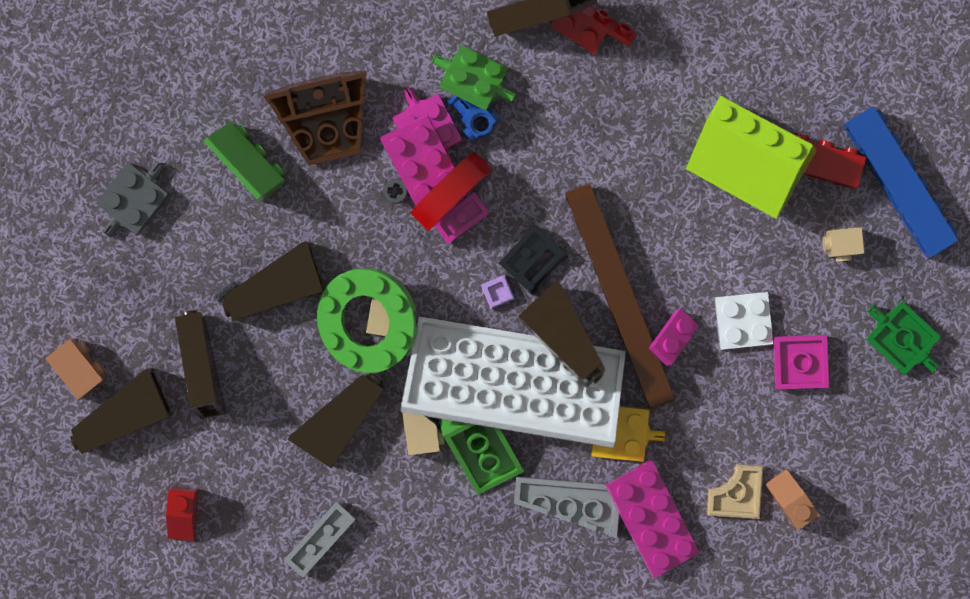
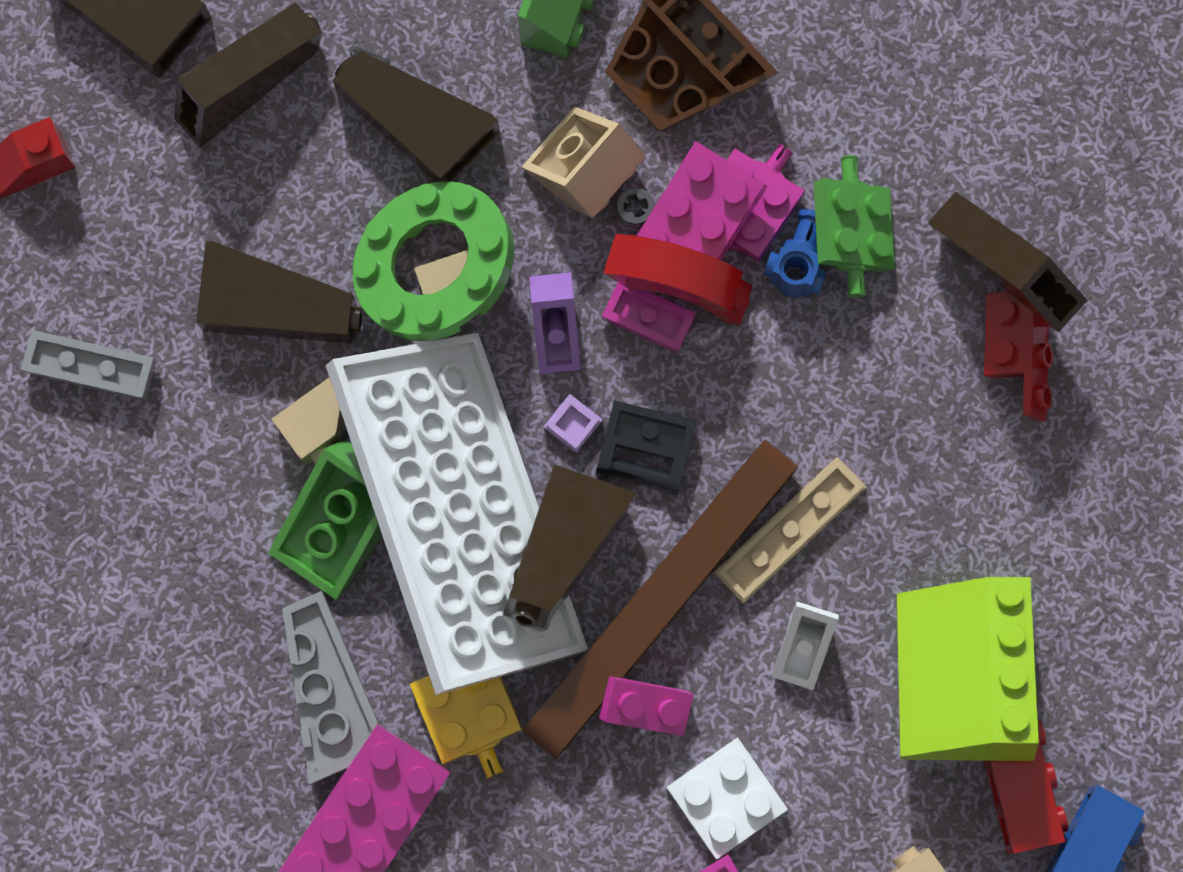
camera: 65 degrees right, 10 degrees down
none -> tan slope [522,106,646,218]
none -> medium lavender slope [529,272,581,374]
none -> tan tile [714,457,867,604]
none -> white slope [772,602,839,690]

